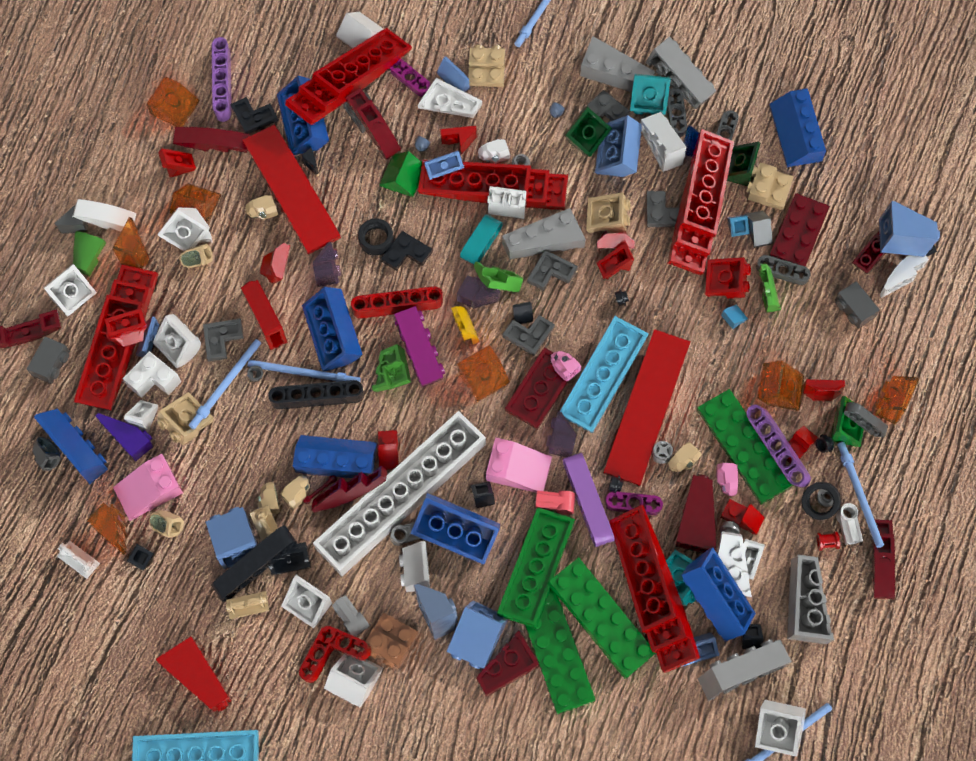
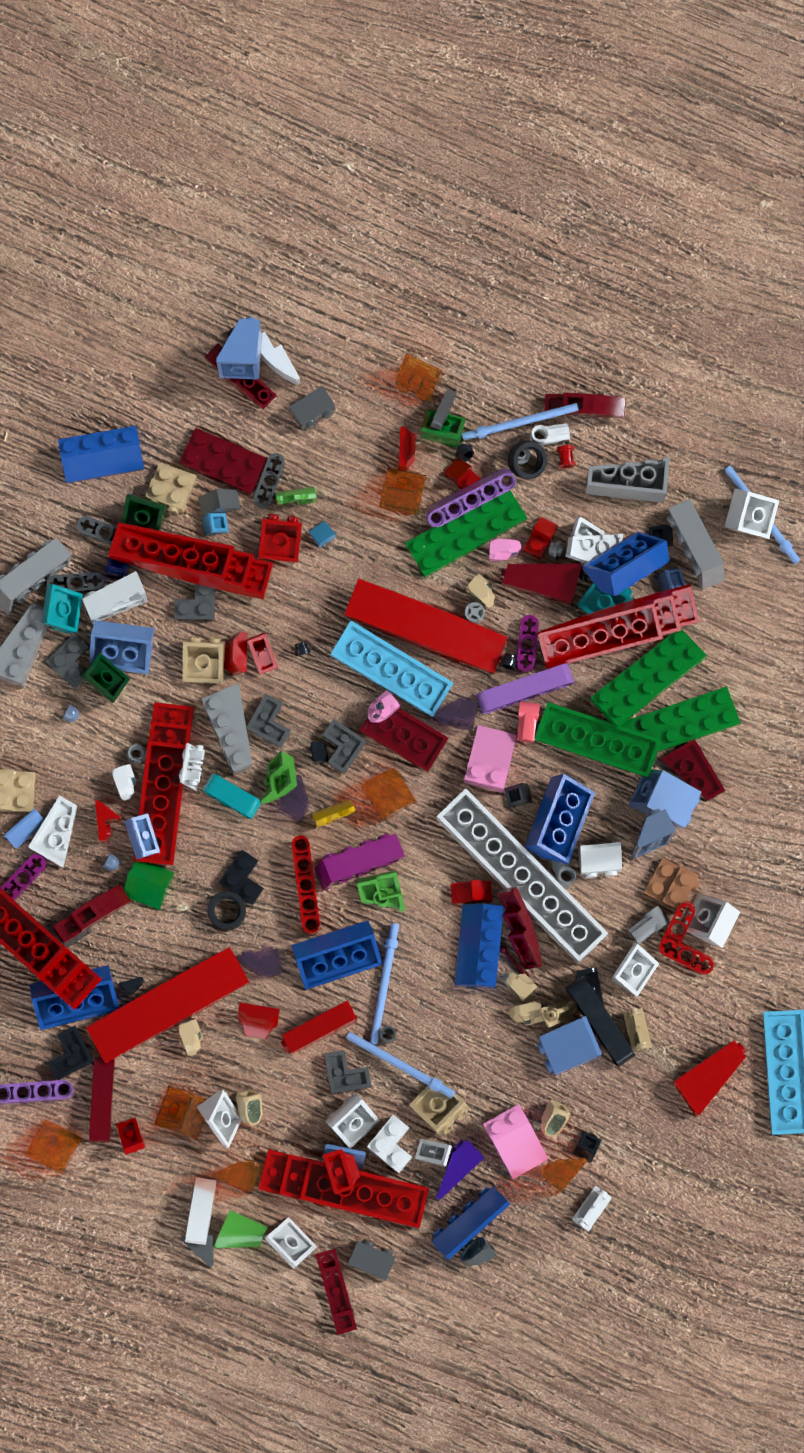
camera: 95 degrees left, 10 degrees up
black beam [268,380,364,409] -> none

